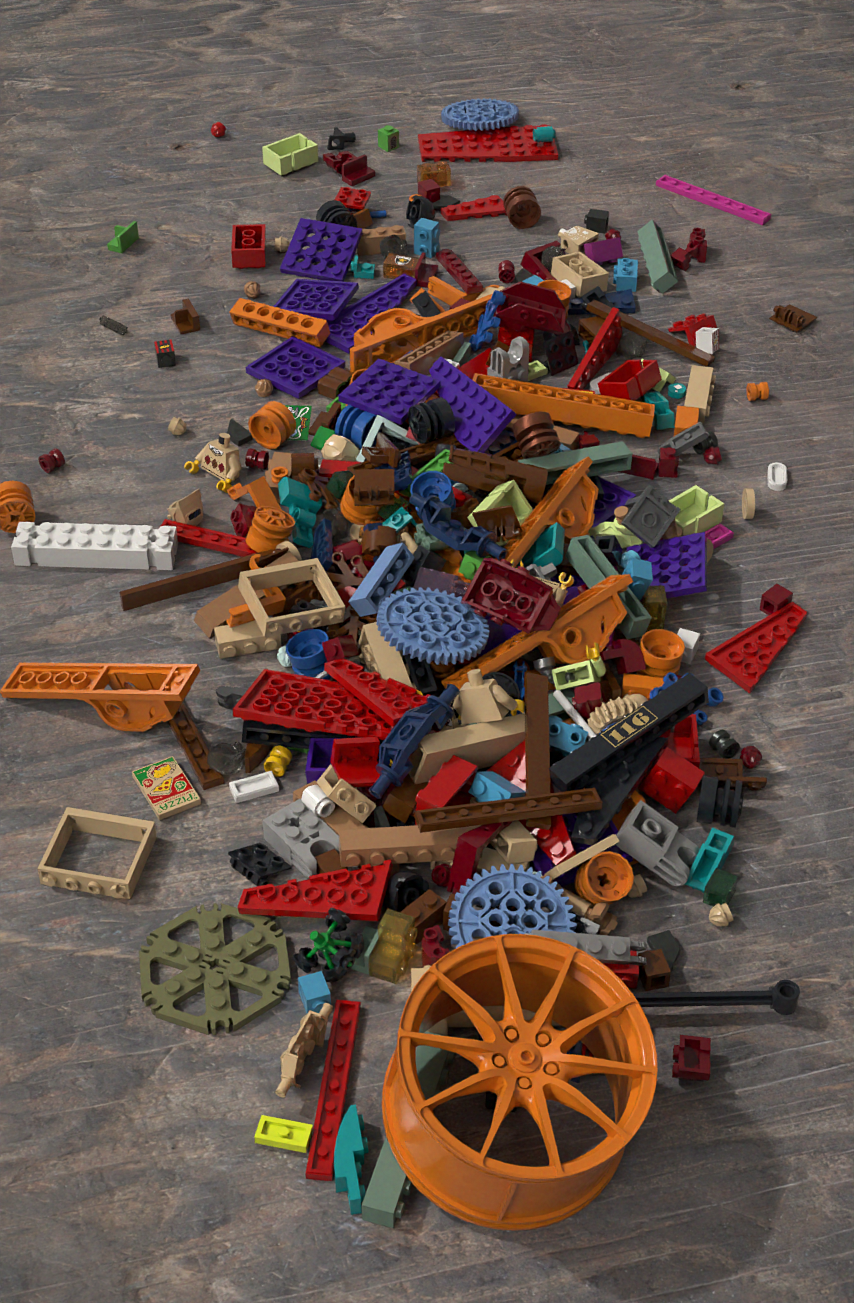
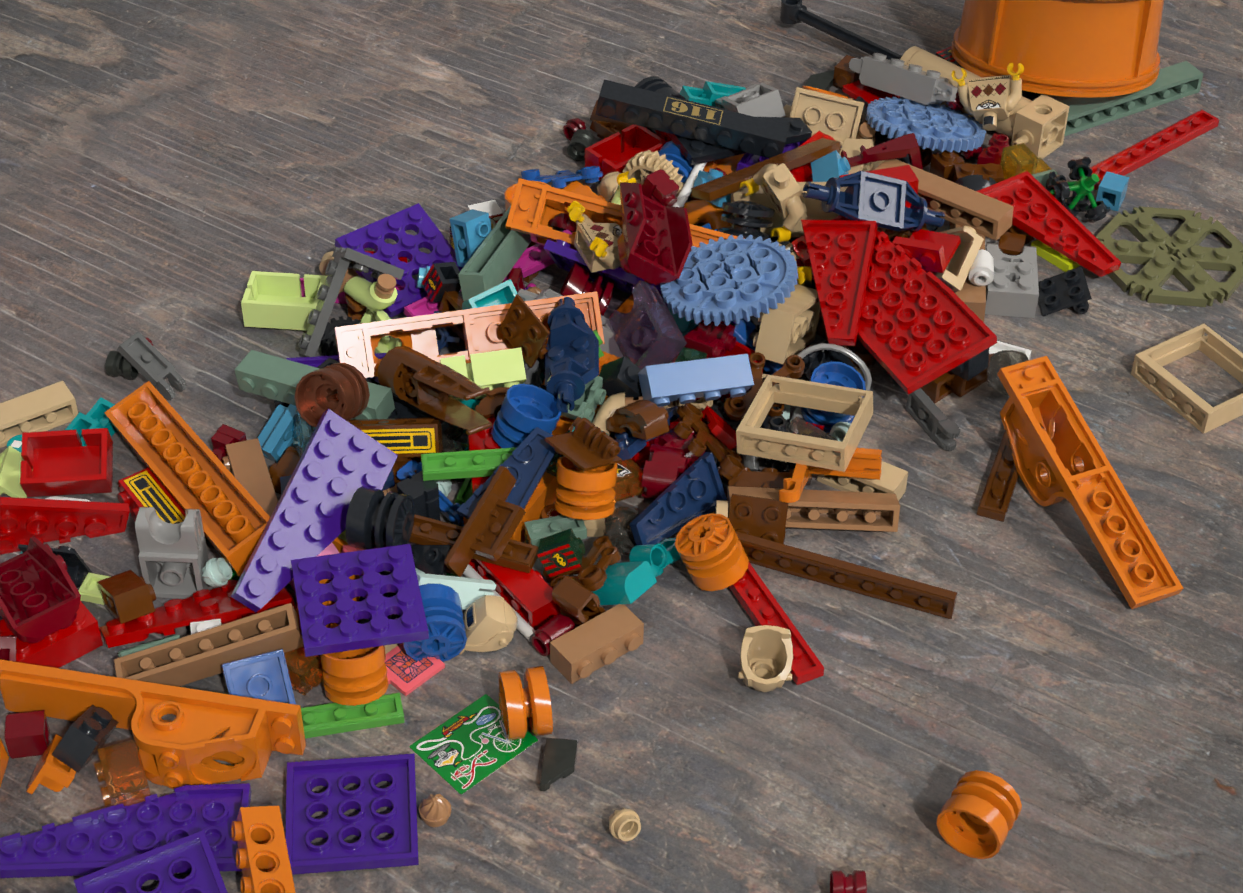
camera: 135 degrees left, 0 degrees up
white brick [11,522,178,570] -> none
tile [132,756,201,821] -> none
tan torso [184,433,241,493] -> none
orange hinge [227,476,282,510] -> none
dark red bracket [230,503,257,537] -> none
dark red wheel [245,448,269,470] -> none
neon yellow plate [254,1115,313,1153] -> none
orange bush [271,466,289,484] -> none
tan plate [275,1003,333,1098] -> none
reddish brown panel [308,402,341,436] -> none
green slope [310,426,336,450] -> none
reddish brown brick [317,367,354,399] -> none
dark red brick [322,634,359,662] -> none
teal slope [334,1104,369,1215] -> none
reddish brown tile [414,788,603,833] -> none
blue plant [469,290,506,351] -> none
dark red panel [618,454,659,480] -> none
dark red brick [658,447,679,478] -> none
dark red cylinder [672,1035,711,1081] -> none
orange panel [674,406,699,436] -> none
clear green brick [703,868,738,907] -> none
red wing [705,602,807,694] -> none
tan plate [709,903,734,927] -> none
tan piece [742,488,755,519] -> none
dark red brick [759,584,793,615] -> none
white tile [767,462,787,491] -> none

